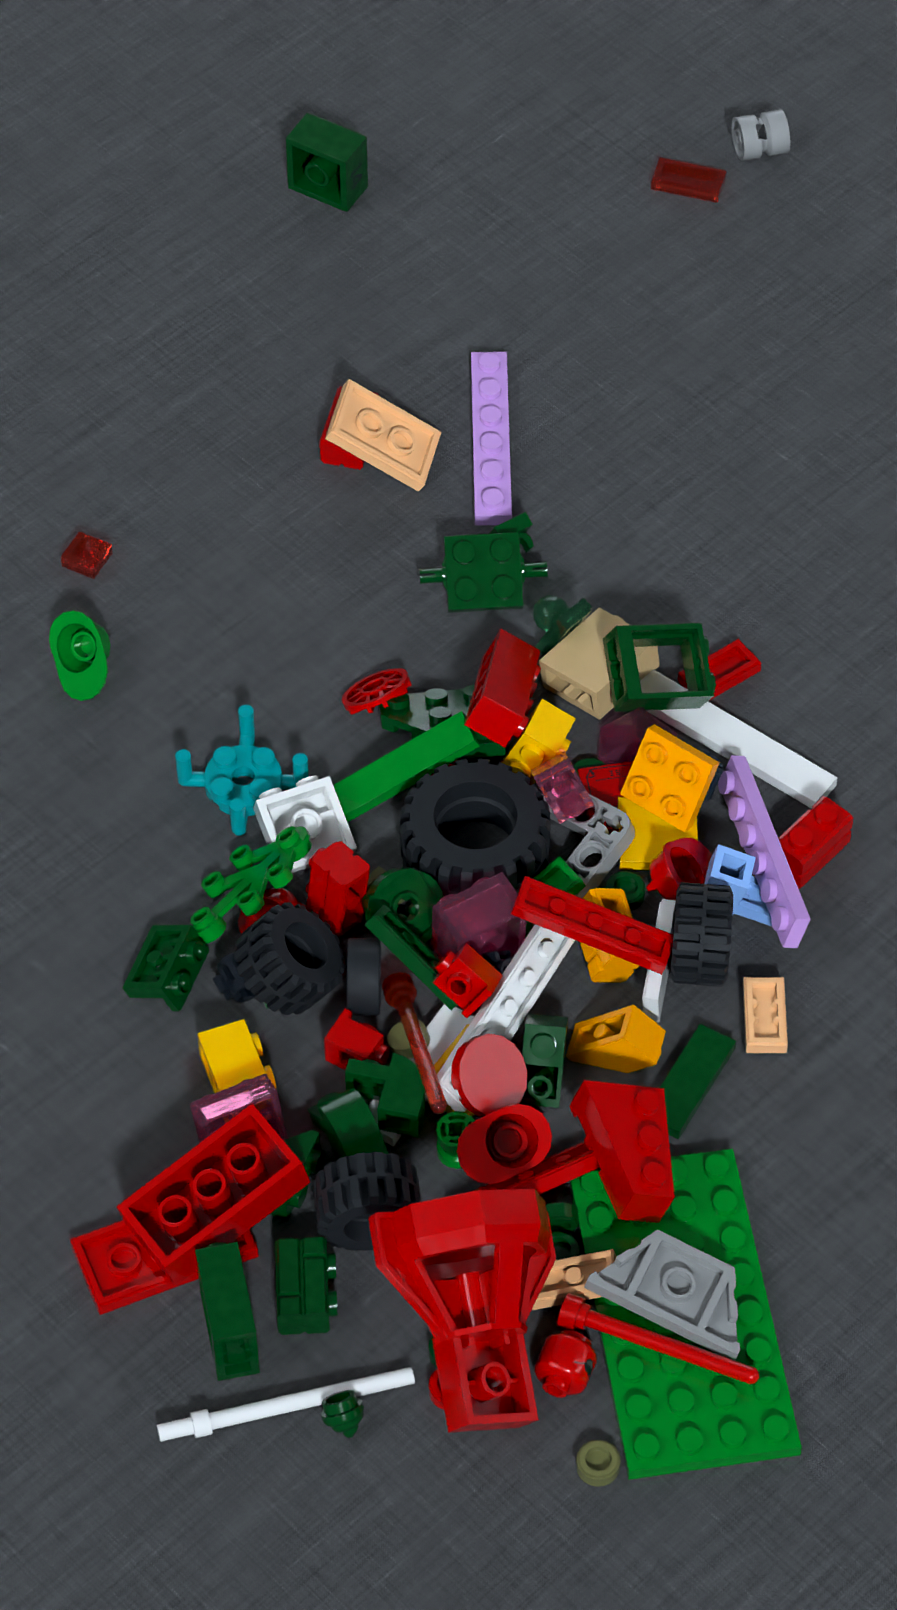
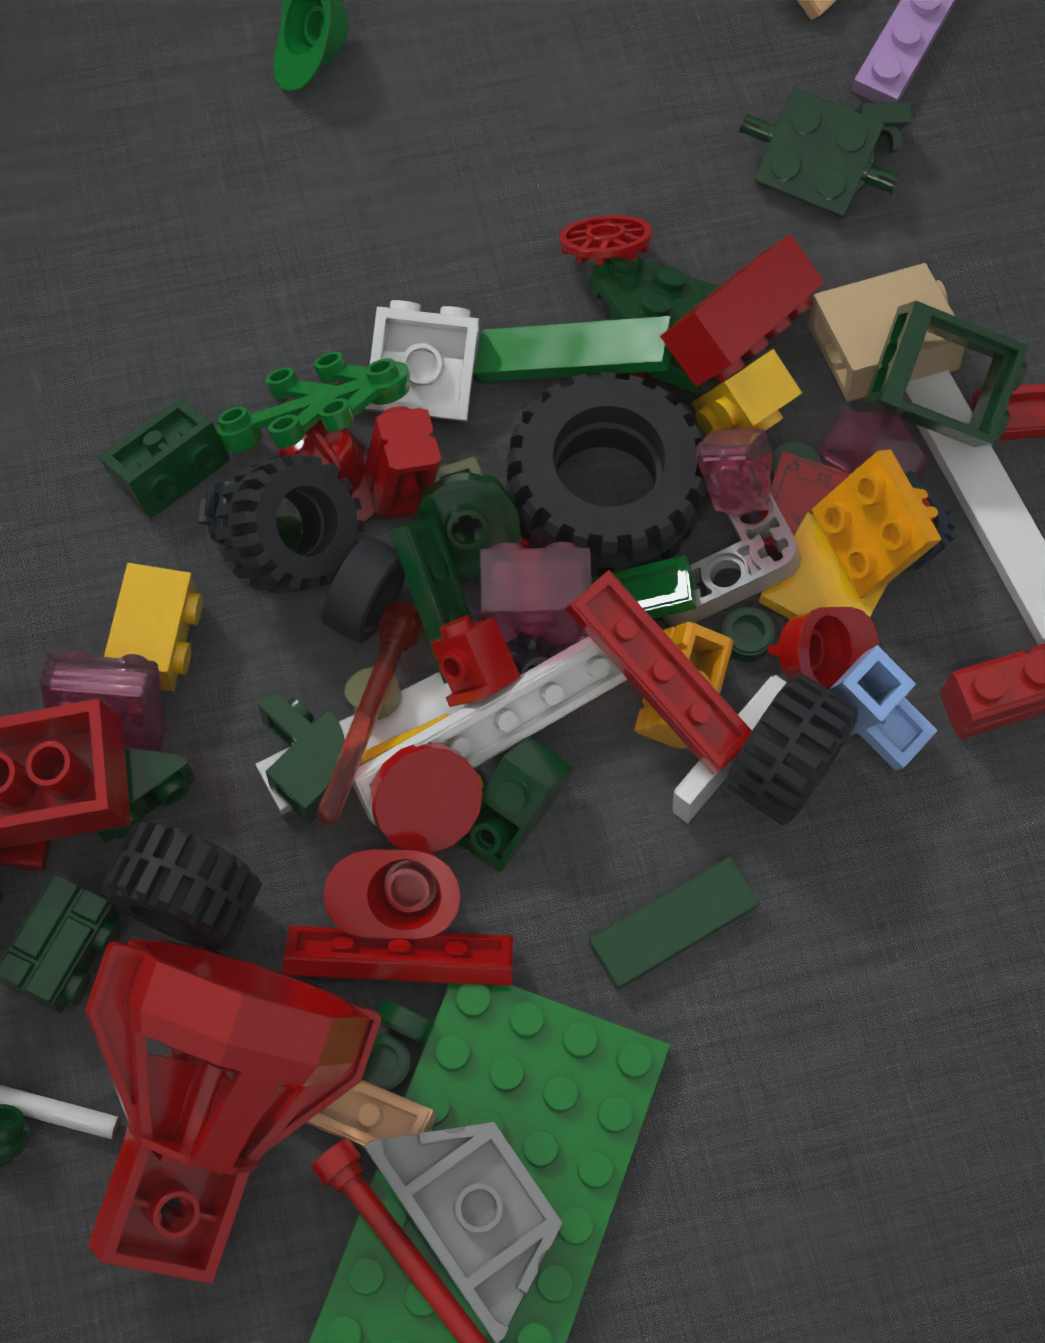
camera: 25 degrees right, 15 degrees up
teal plate [175,705,309,836] -> none
dark green brick [307,1087,388,1161] -> none
red brick [324,1009,391,1070] -> none
green wheel [436,1112,475,1169] -> none
clear green tile [533,595,592,656] -> none
red head [534,1330,597,1398] -> none
light orange slope [566,1004,666,1074] -> none
red wedge [569,1080,675,1223] -> none
lavender plate [718,755,811,948] -> none
light nougat plate [743,977,788,1053] -> none

